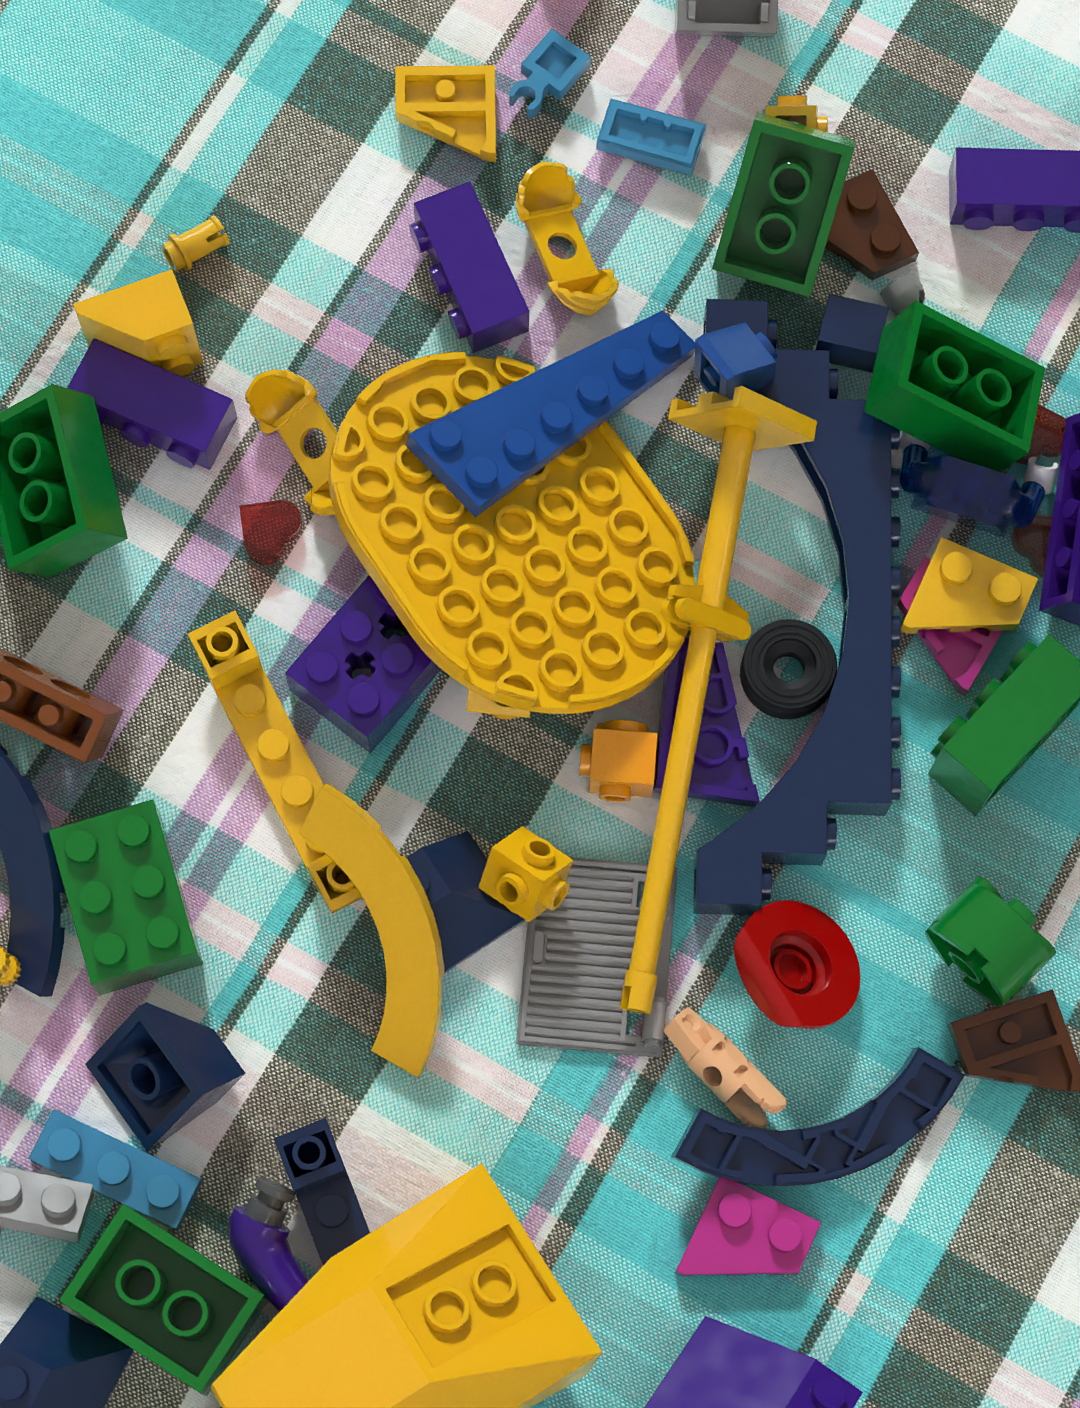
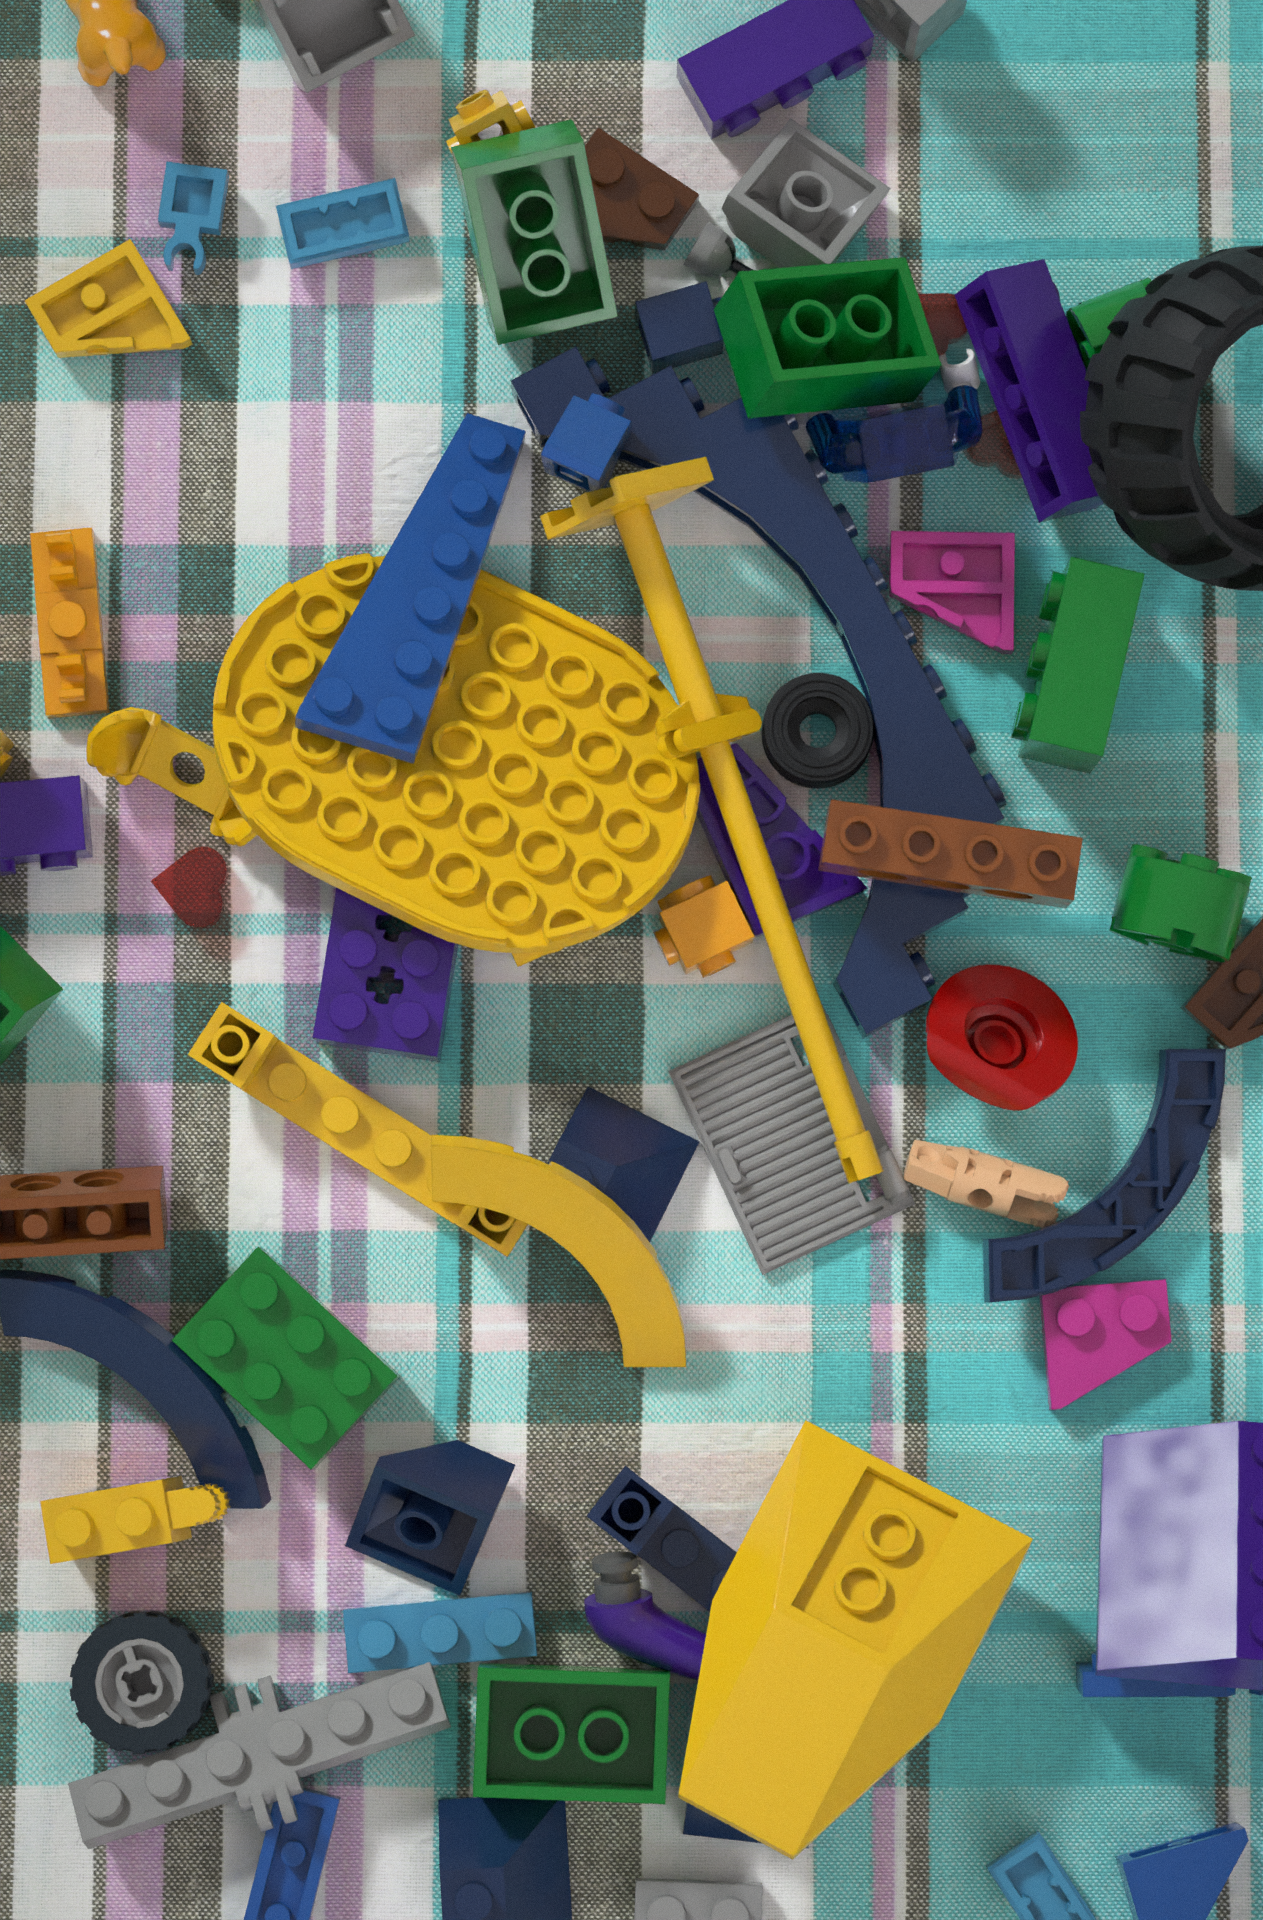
camera: 30 degrees left, 10 degrees up
dark purple brick [409,181,530,353] -> none
yellow brick [478,826,573,922] -> none
yellow piece [516,162,619,317] -> none
yellow wing [901,537,1038,634] -> none
none -> light orange plate [30,527,110,719]
none -> light grey slope [721,119,891,268]
none -> dark orange brick [818,799,1083,908]

